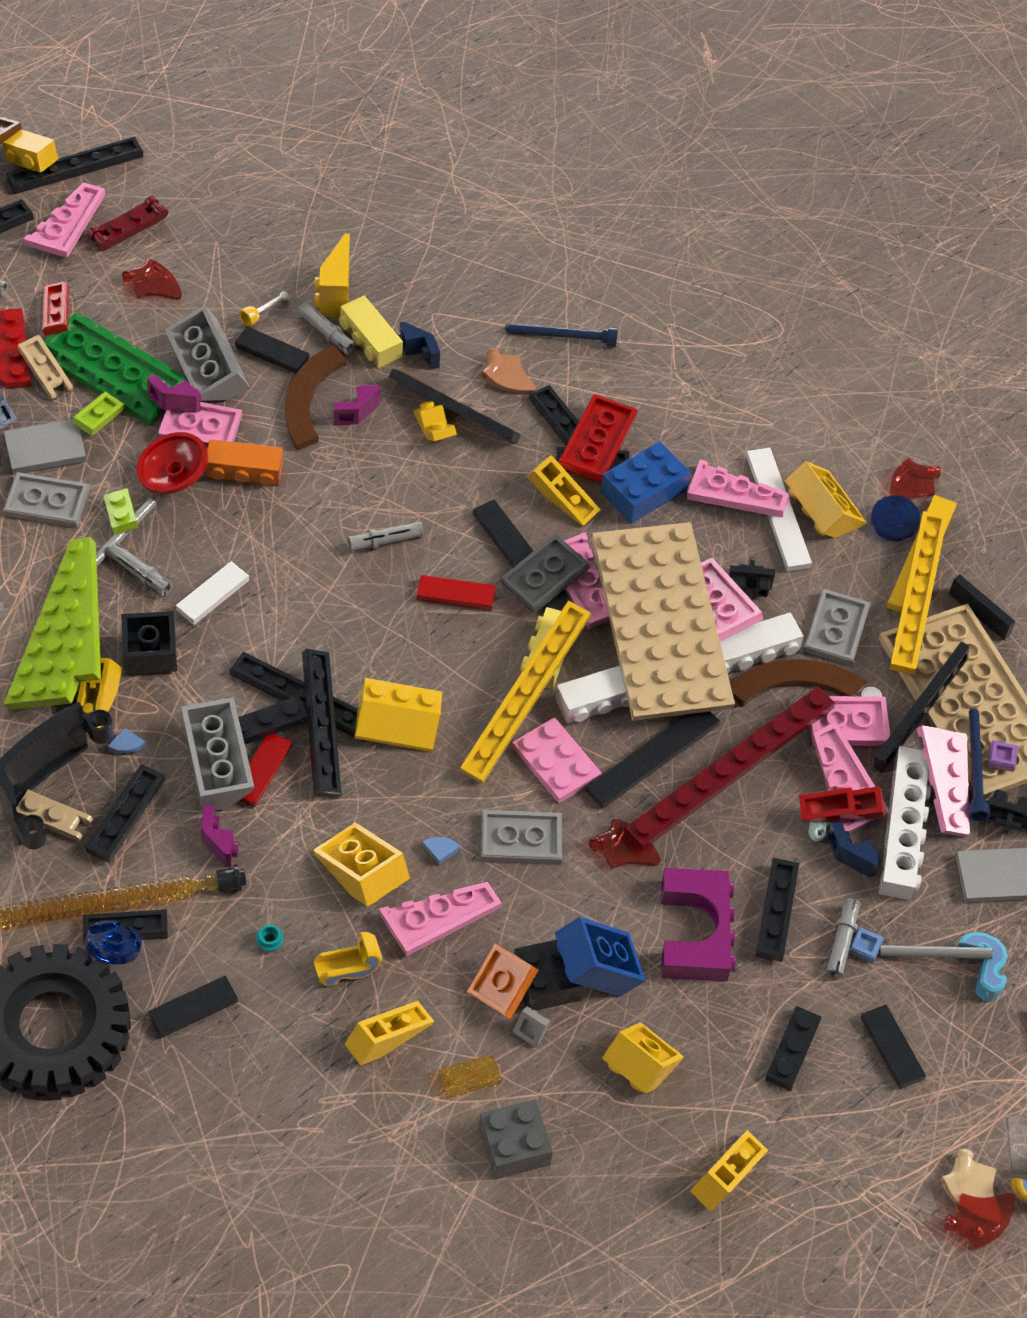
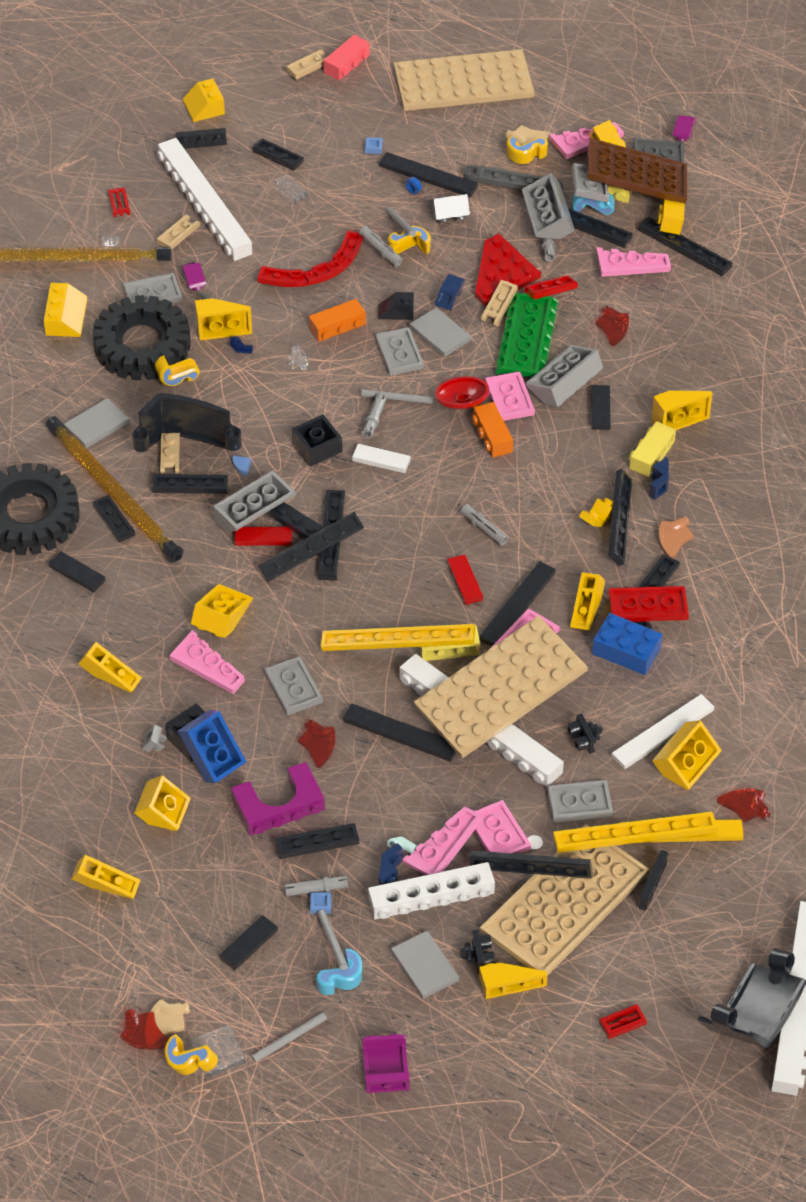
camera: 70 degrees right, 5 degrees down
lime wing [4,537,101,710] -> none
lime plate [73,392,124,436] -> none
yellow slope [77,658,122,735] -> none
clear blue tile [84,921,142,964] -> none
dark red plate [87,196,168,251] -> none
lime plate [104,488,139,535] -> none
magenta slope [147,374,201,413] -> none
magenta slope [201,805,239,868] -> none
yellow hinge [239,291,289,327] -> none
teal plate [256,925,284,952] -> none
reddish brown tile [285,344,346,451] -> none
light grey pin [298,302,356,354] -> none
yellow animal [313,932,382,986] -> none
magenta slope [333,385,381,426] -> none
yellow slope [355,678,442,752] -> none
medium blue tile [422,837,461,865] -> none
clear yellow plate [438,1054,502,1099] -> none
orange tile [467,943,539,1019] -> none
dark grey brick [479,1099,553,1180] -> none
dark grey tile [500,534,590,614] -> none
dark blue piece [505,323,618,346] -> none
bright pink plate [512,717,602,804] -> none
dark red plate [624,686,835,851] -> none
bright pink wing [687,459,789,518] -> none
bright pink wing [701,558,764,641] -> none
reddish brown tile [730,659,867,706] -> none
black plate [765,1006,822,1091] -> none
red slope [799,786,886,822] -> none
clear blue tile [870,495,920,542] -> none
wing [916,725,970,837] -> none
dark blue piece [968,708,990,821] -> none
medium lavender tile [988,740,1018,772] -> none

